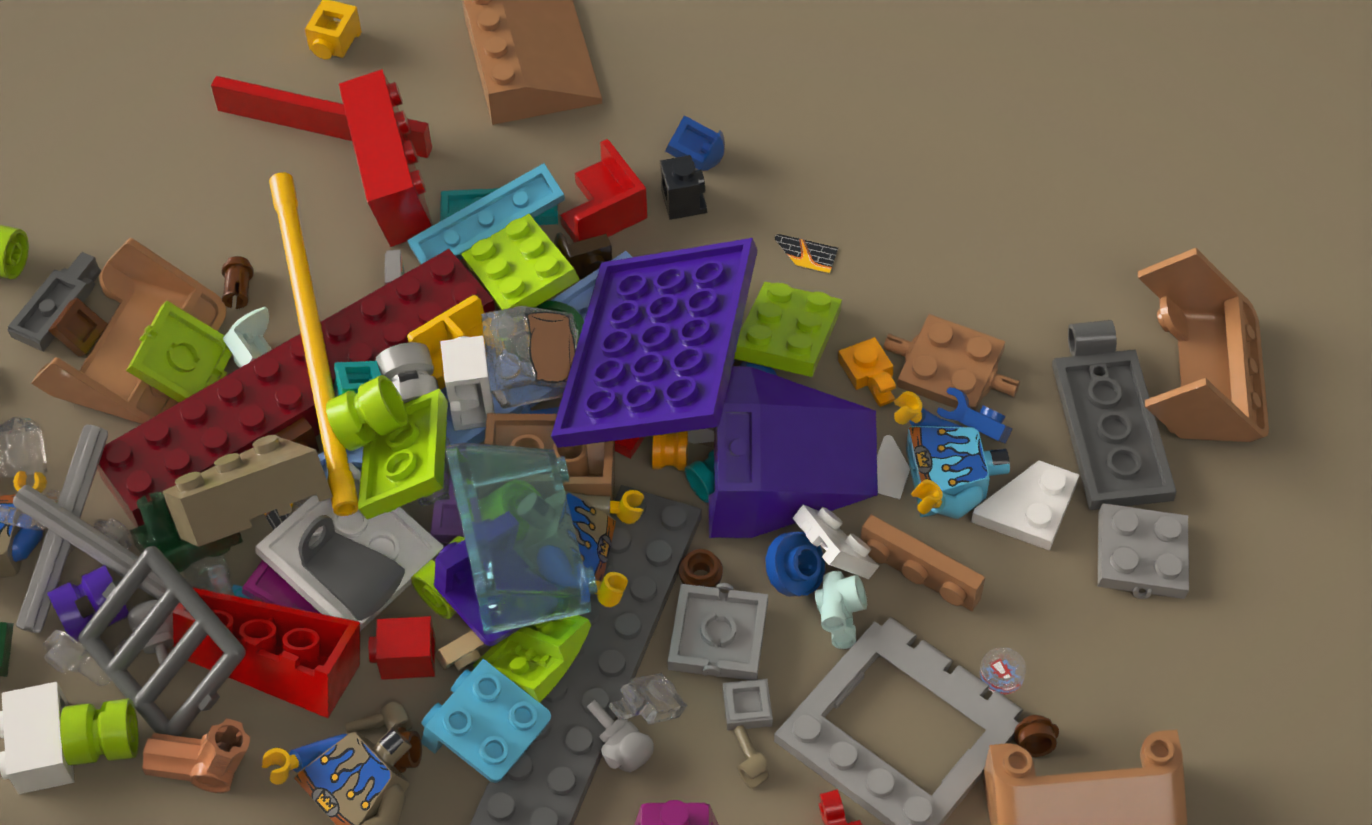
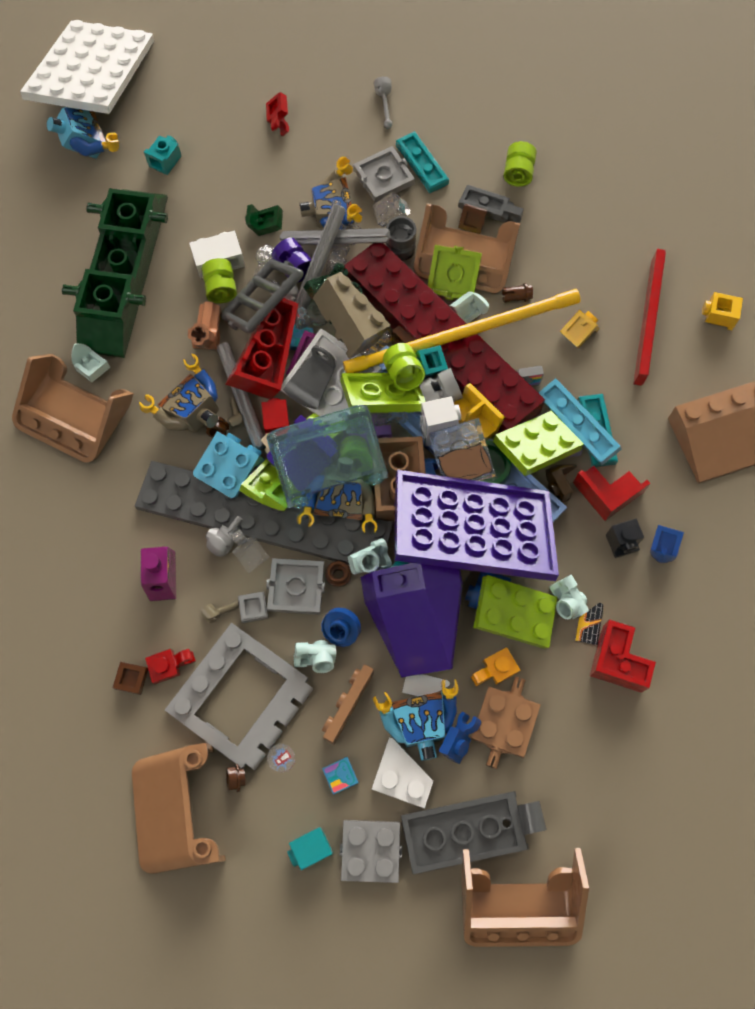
camera: 85 degrees right, 15 degrees up
red wedge [338,69,433,247] -> none
white wing [793,505,879,579] -> none
none -> light grey axle [217,342,266,450]
none -> teal brick [287,827,334,870]
none -> tile [322,757,359,795]
none -> light aqua plate [347,538,392,574]
none -> dark grey wheel [386,216,417,261]
none -> light aqua plate [549,574,589,620]
none -> yellow bracket [560,309,600,348]
none -> red panel [589,619,656,693]

